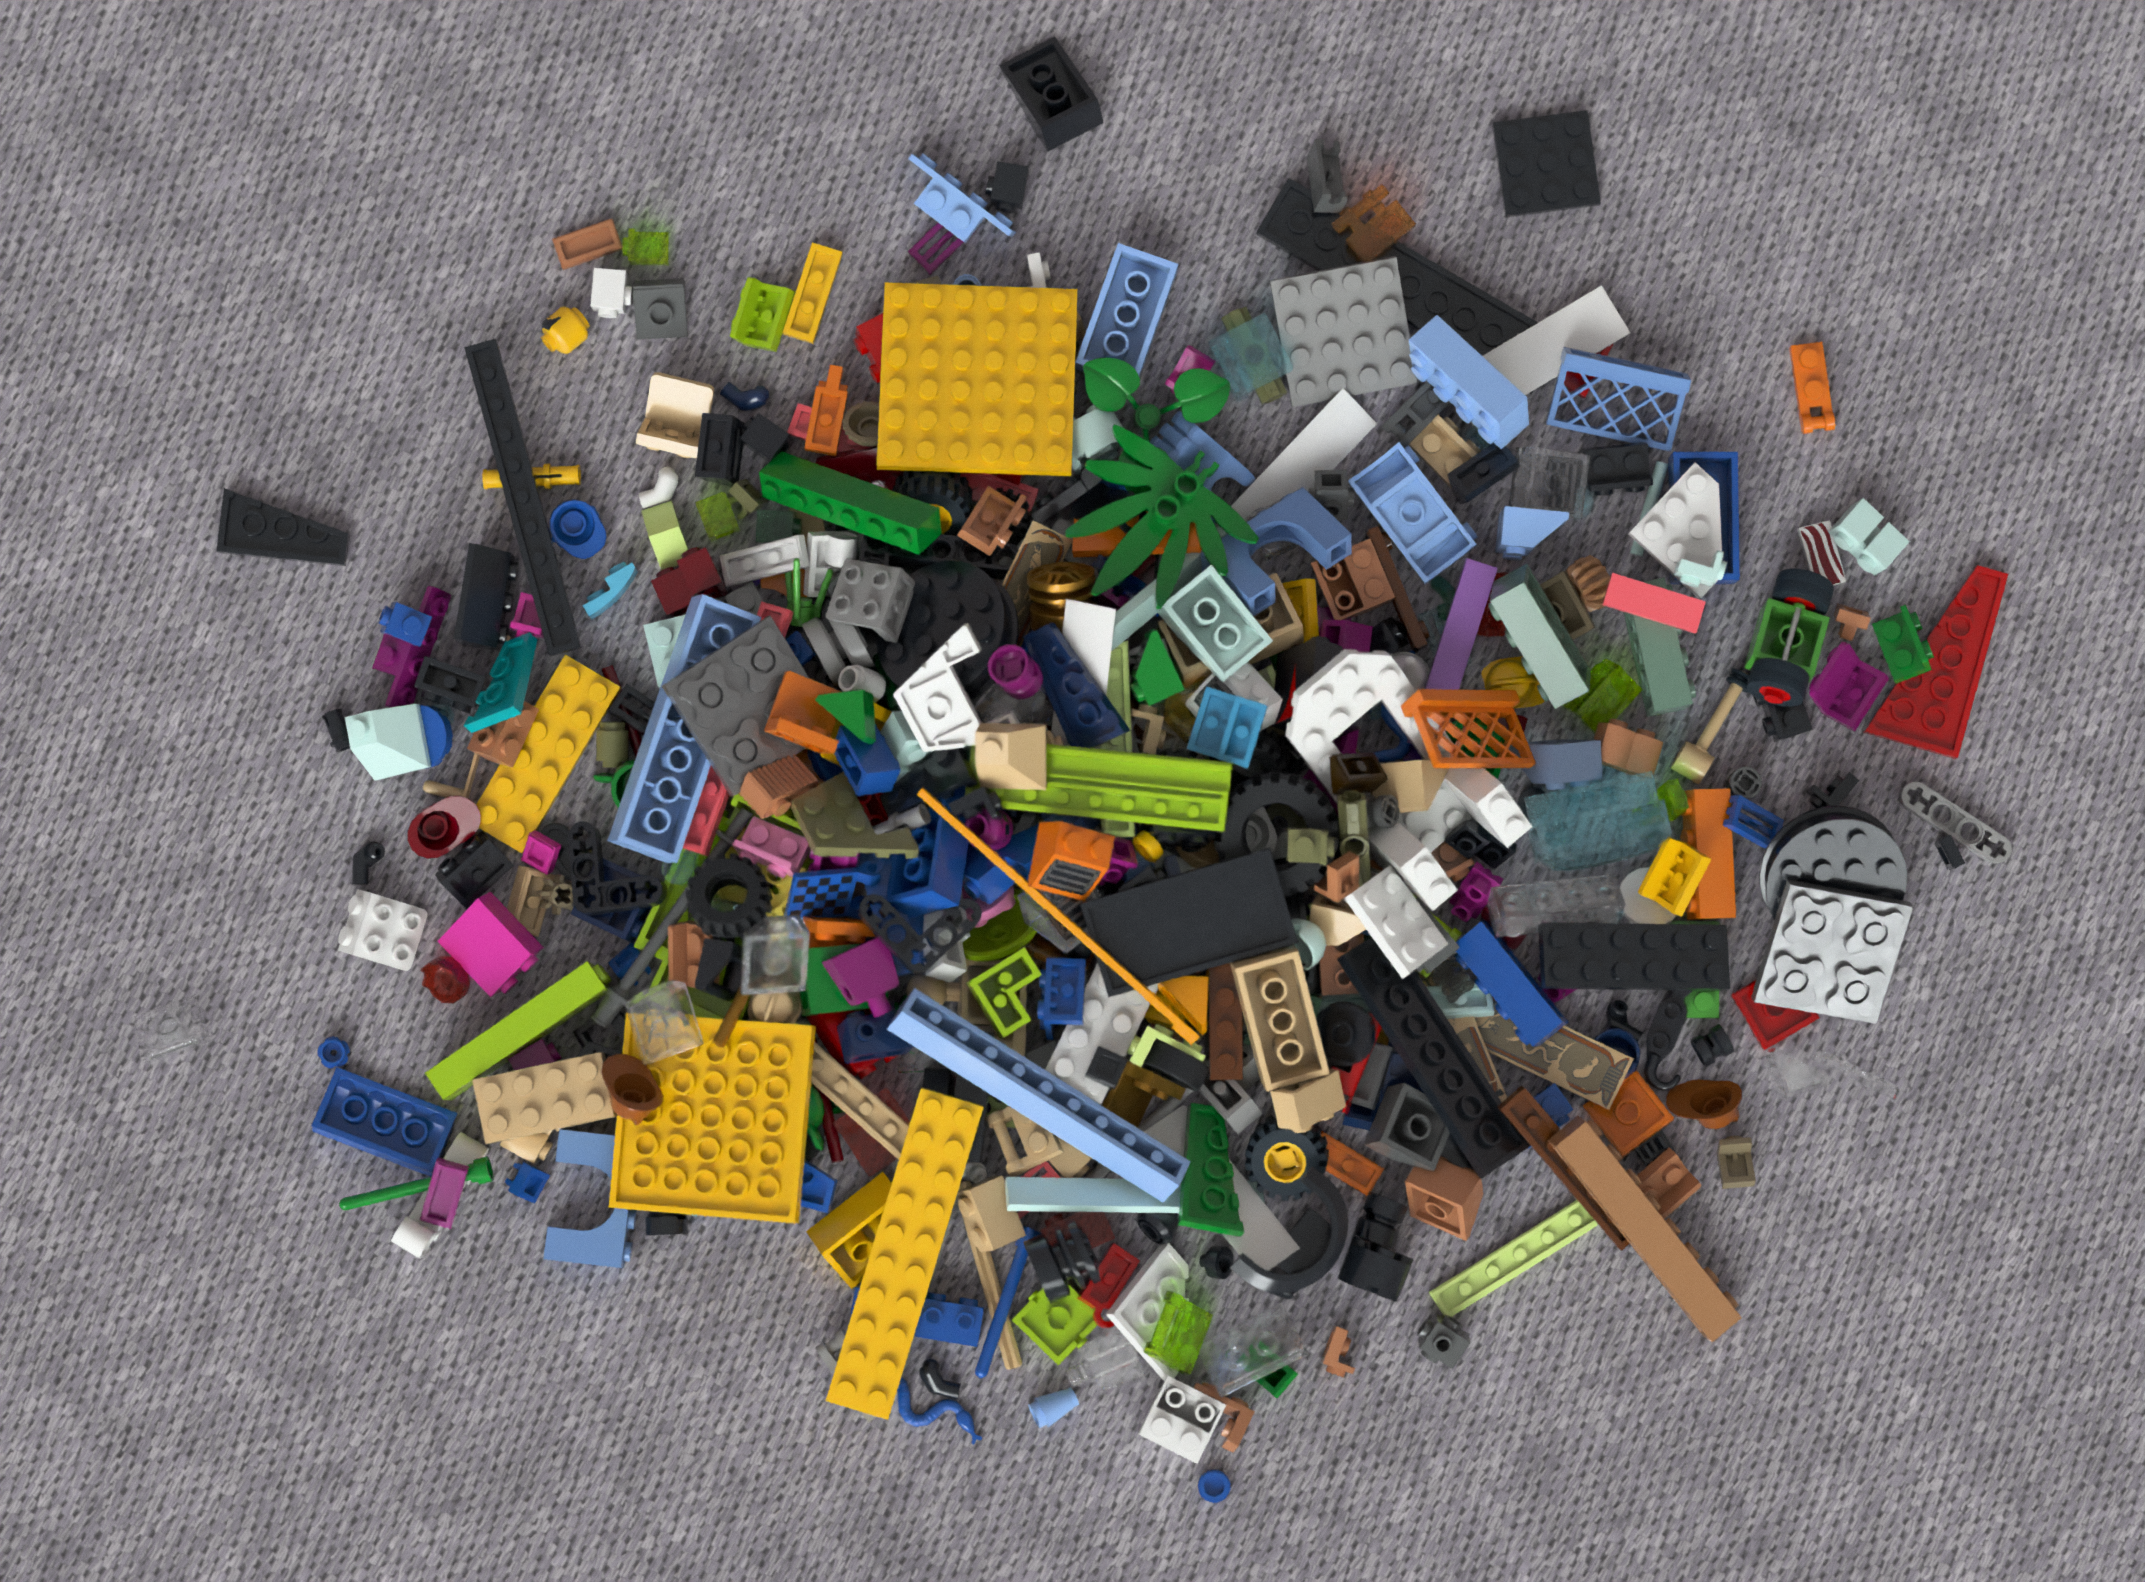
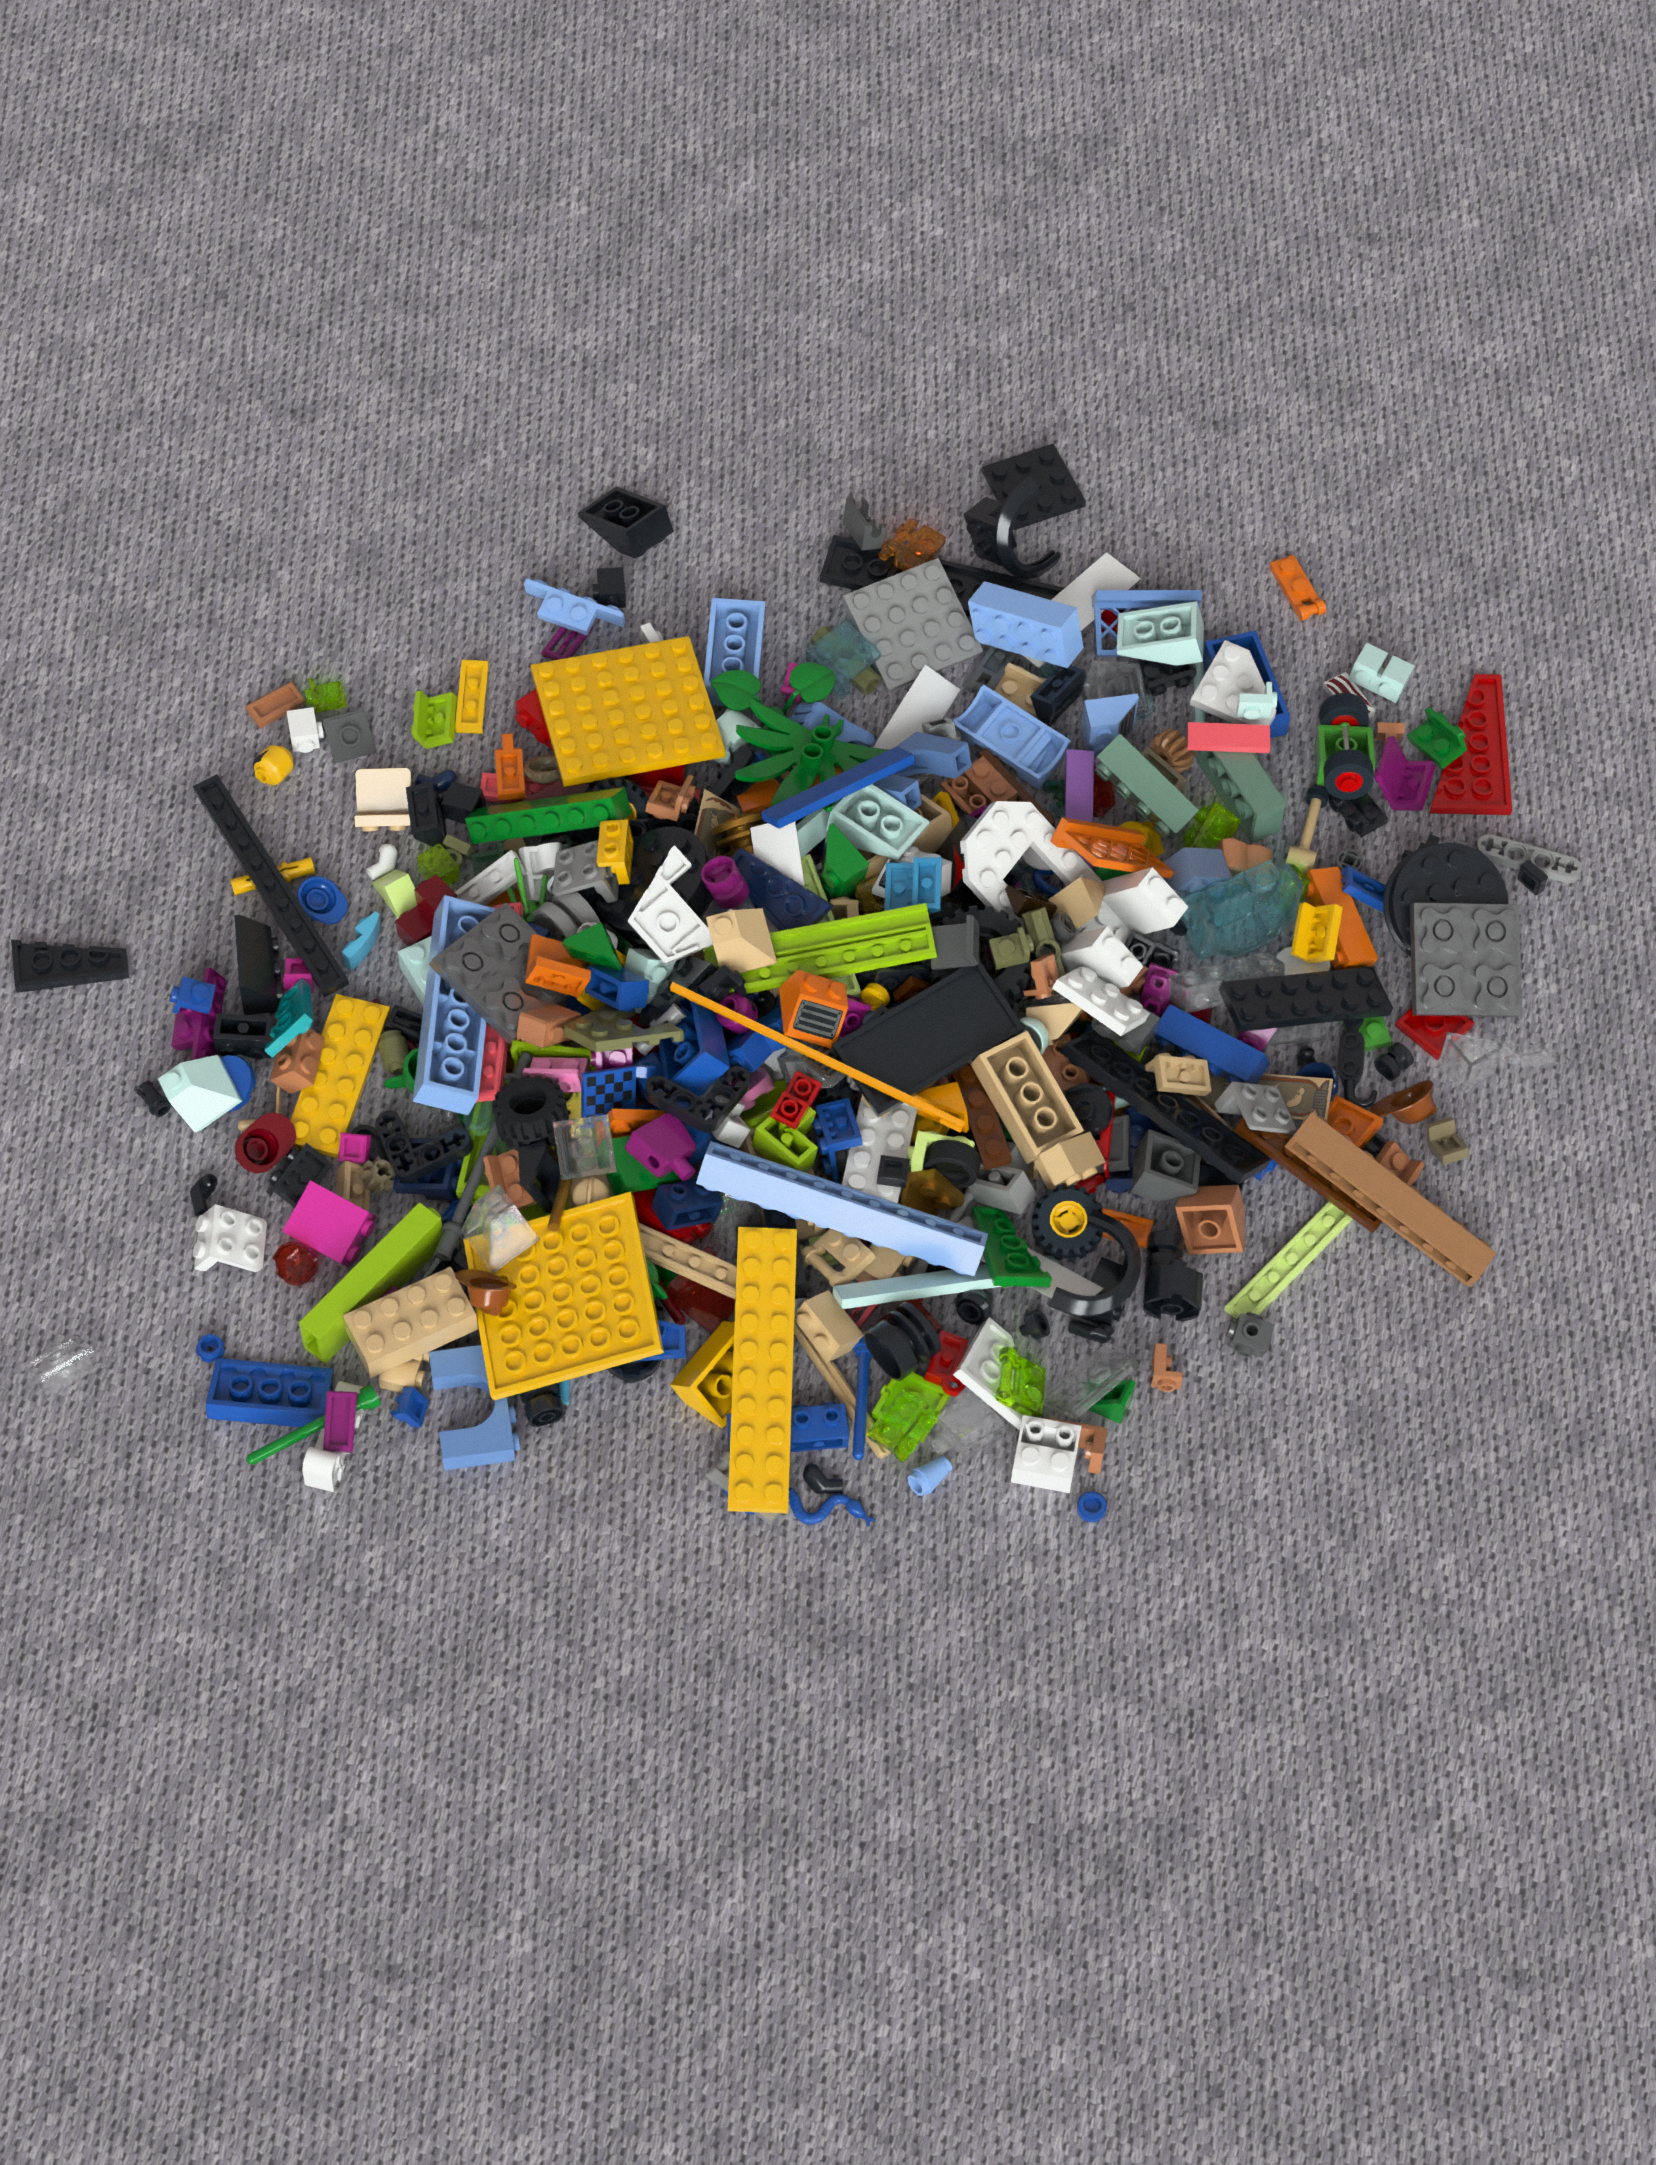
camera: 15 degrees left, 25 degrees down
none -> yellow bracket [596,819,634,885]
none -> blue tile [761,746,915,829]
none -> red slope [770,1071,822,1130]
none -> clear neon green bracket [866,1389,937,1463]
none -> reddish brown tile [893,976,932,1003]
none -> dark grey piece [931,915,979,970]
none -> black piece [963,477,1061,579]
none -> light aqua slope [1117,601,1204,666]
none -> tan bracket [1145,1053,1212,1096]
none -> light grey bracket [1214,1082,1297,1134]

